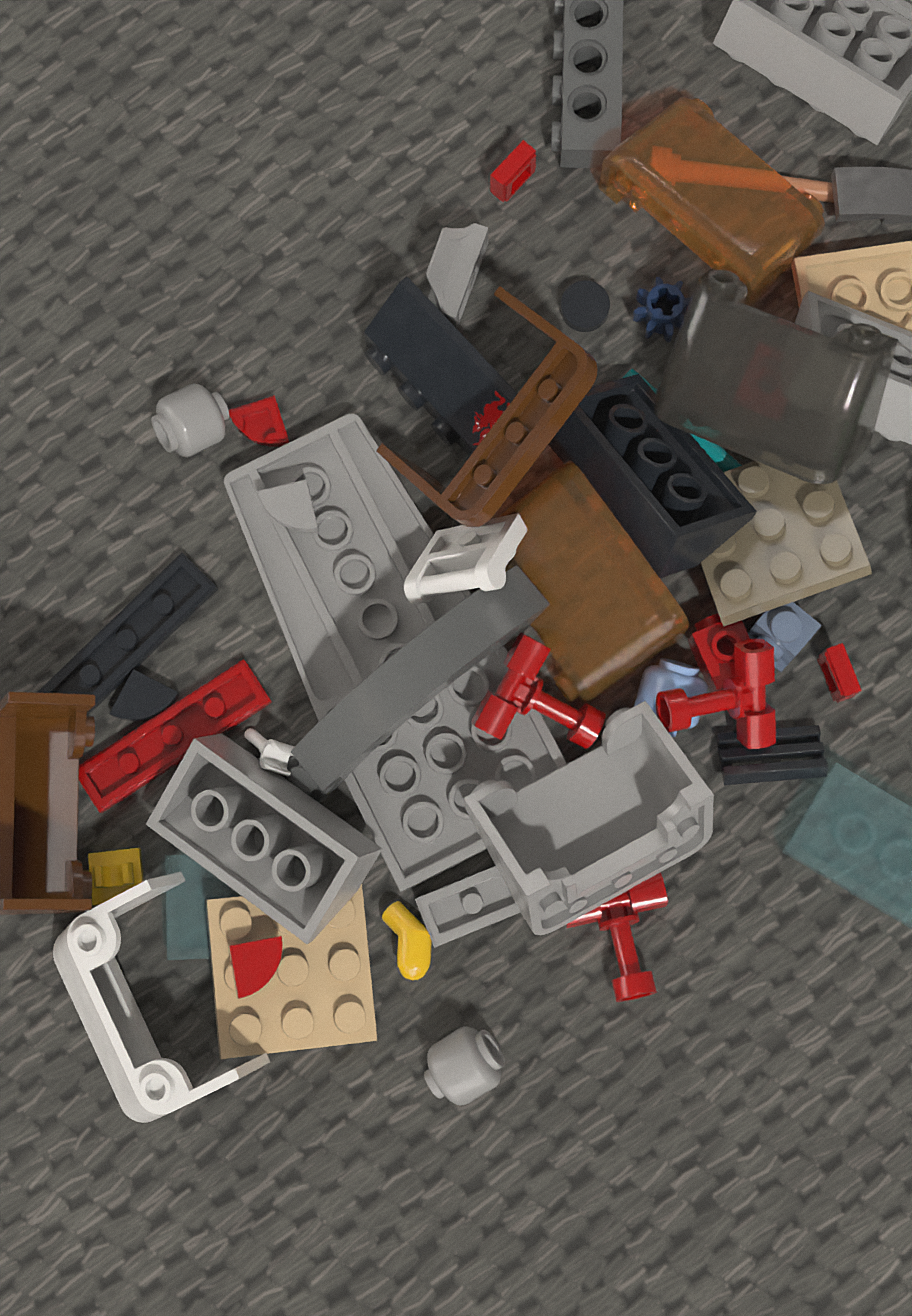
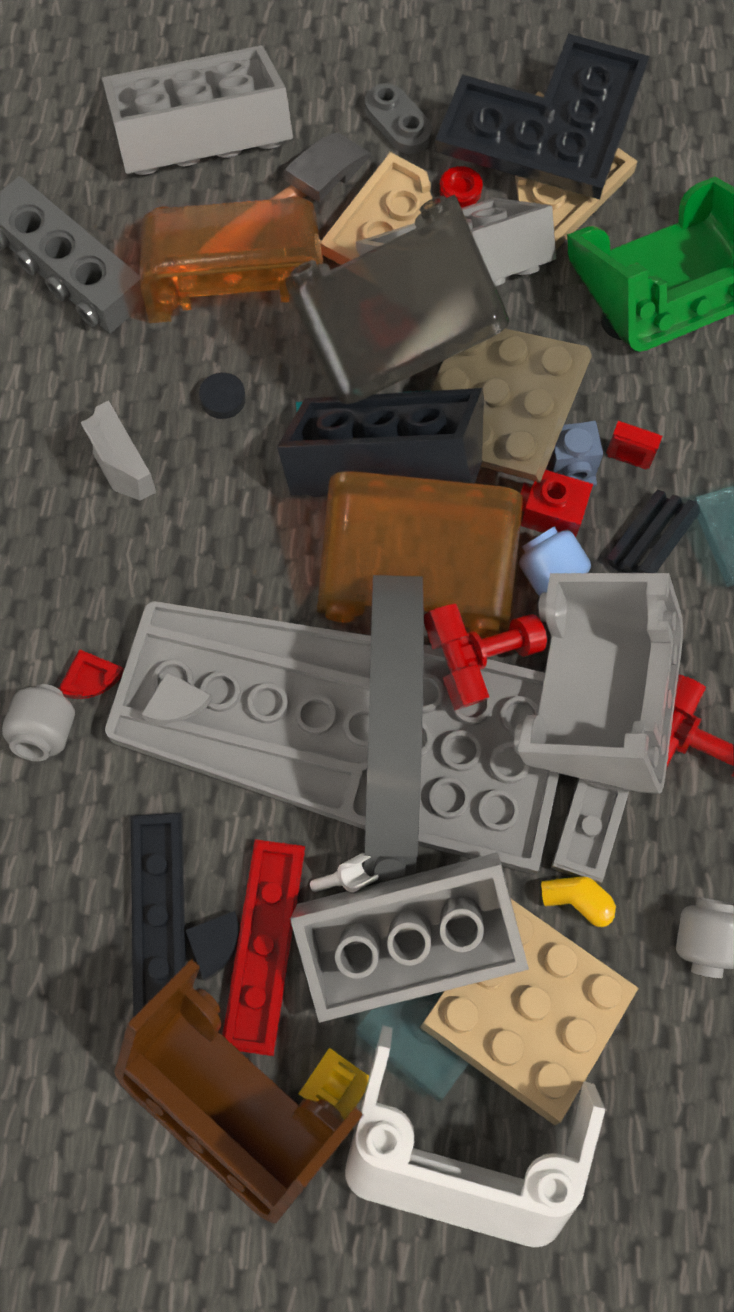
camera: 55 degrees left, 10 degrees down
red tile [228,936,283,999] -> none
black slope [364,276,518,463] -> none
reddish brown windscreen [376,286,598,527] -> none
white plate [404,513,528,605] -> none
red tile [490,140,536,202] -> none
dark blue gear [632,277,695,343] -> none
red bar [656,639,776,749] -> none

